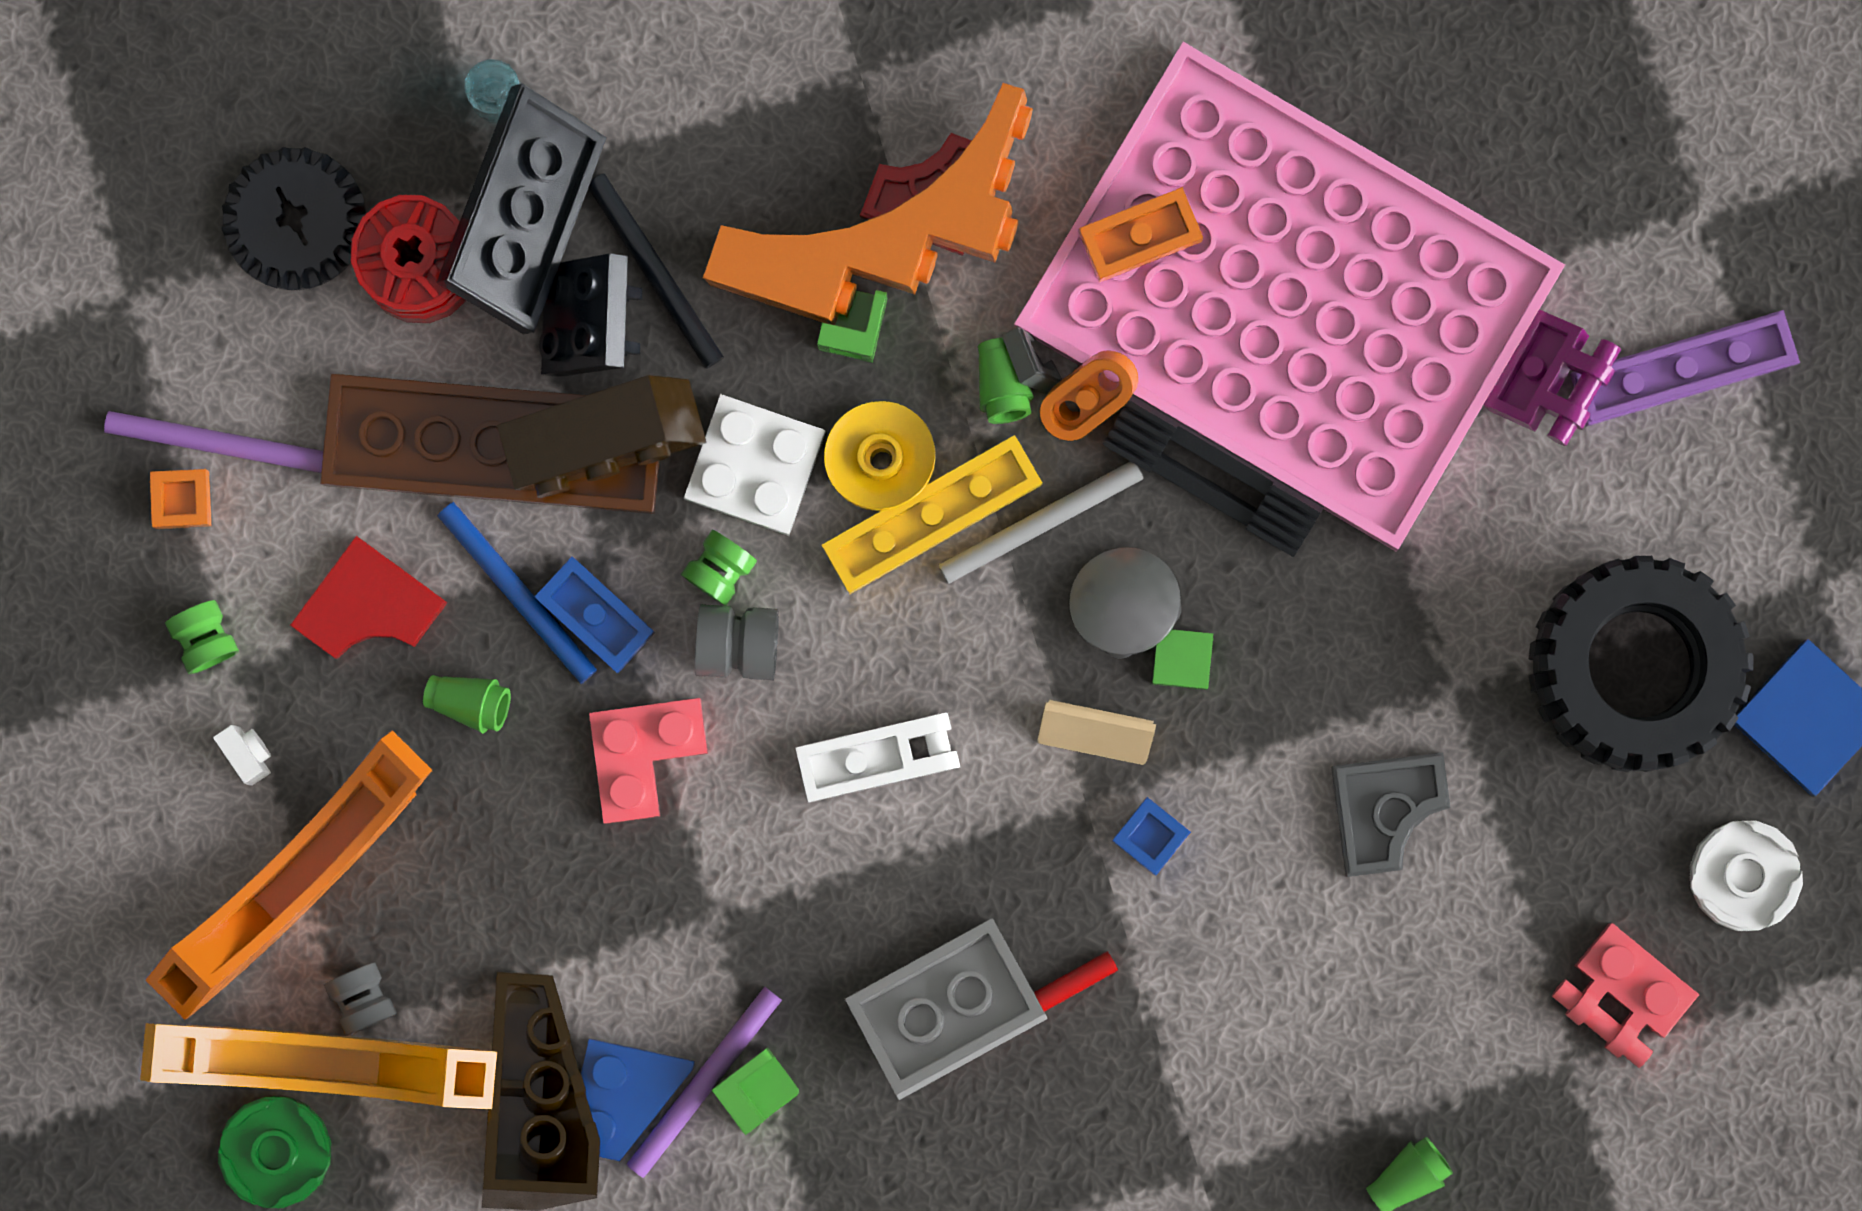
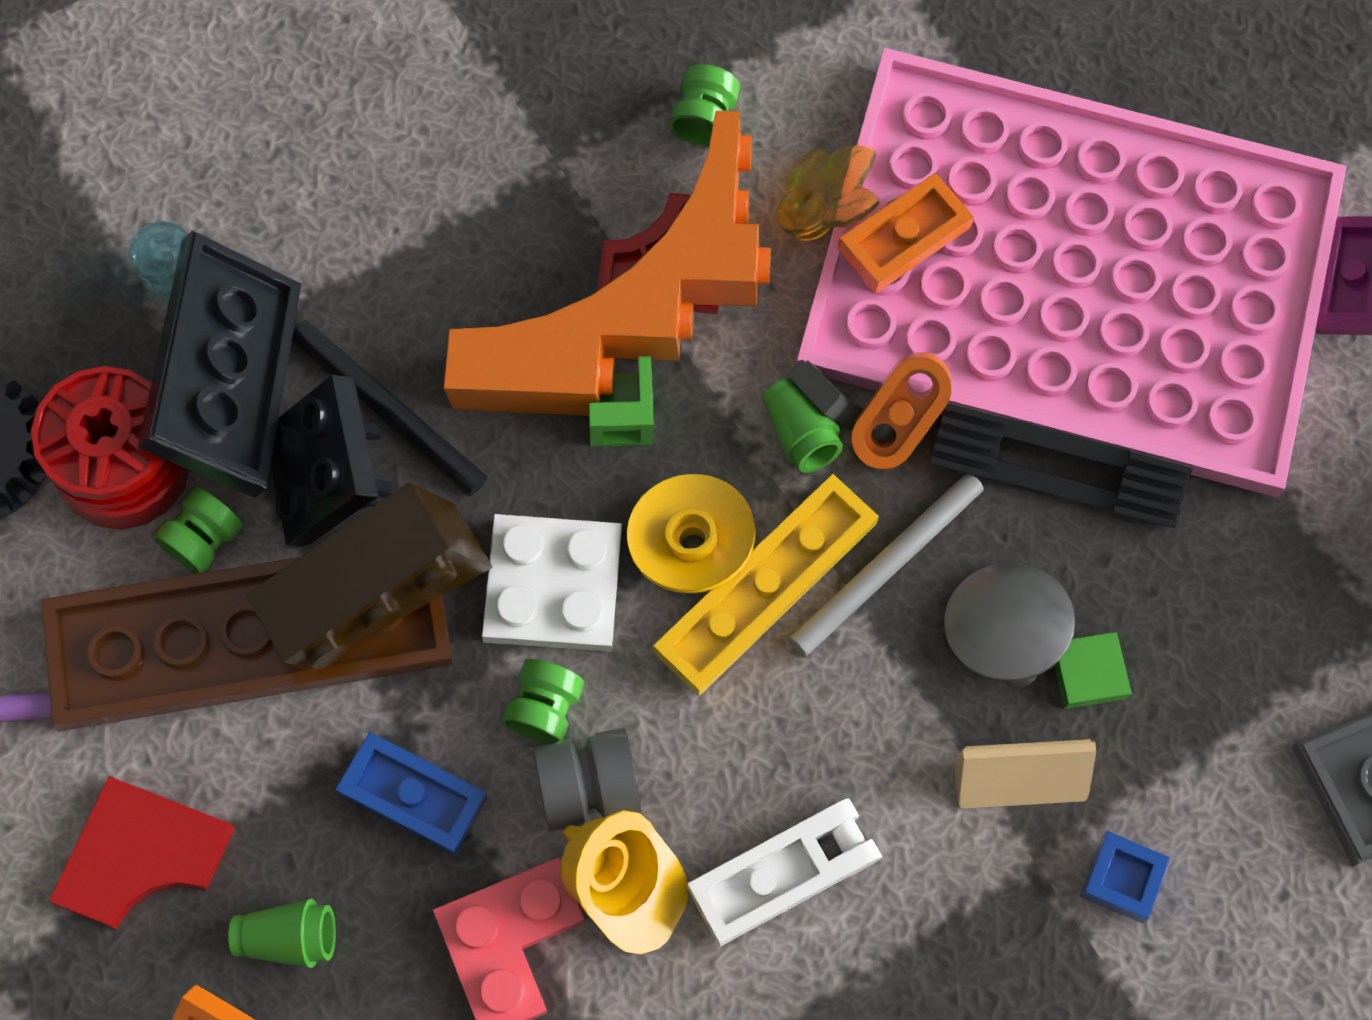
camera: 20 degrees left, 15 degrees down
blue bar [437,502,597,684] -> none
none -> bright green wheel [152,486,244,574]
none -> yellow piece [560,810,688,954]
none -> bright green wheel [668,64,740,147]
none -> clear yellow plate [776,145,880,241]

